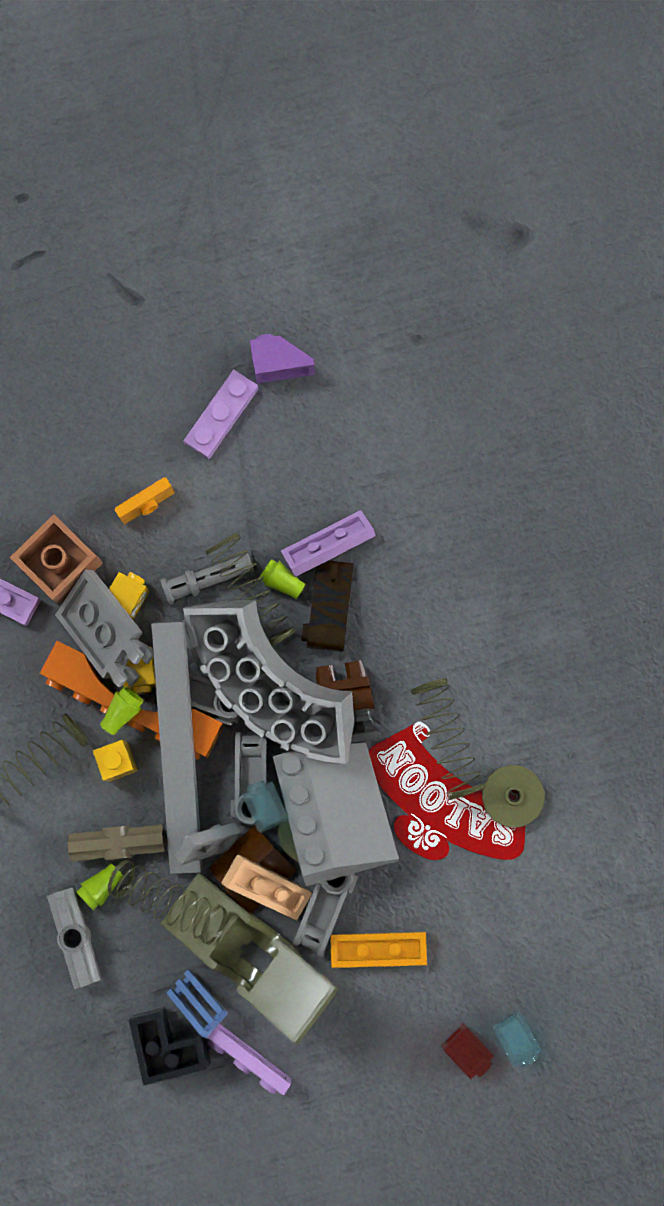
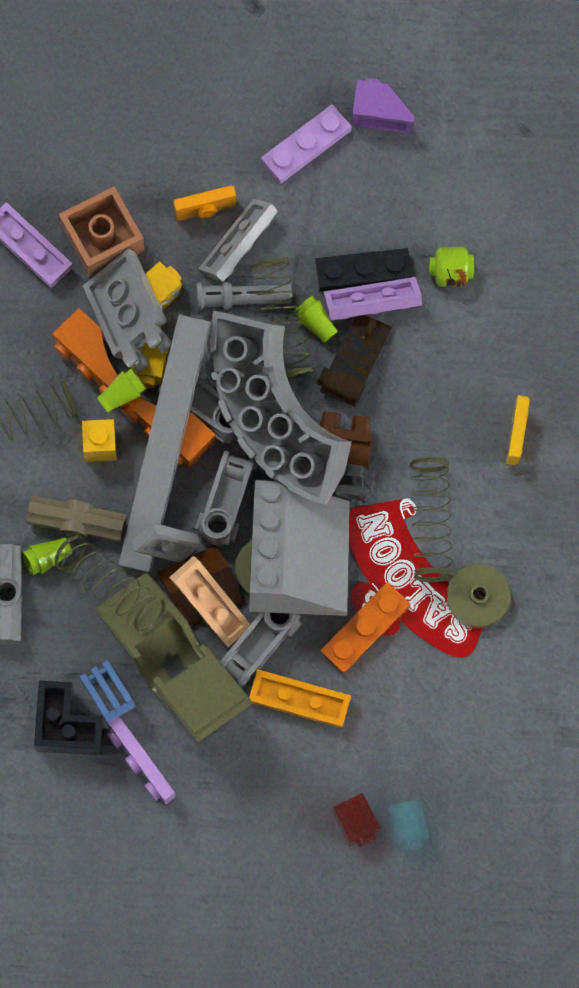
camera: 10 degrees right, 5 degrees down
clear light blue brick [243,780,288,834] -> none
none -> light grey plate [198,199,278,282]
none -> black plate [315,248,412,292]
none -> orange plate [320,582,411,674]
none -> lime head [429,246,474,287]
none -> yellow tile [505,395,530,466]

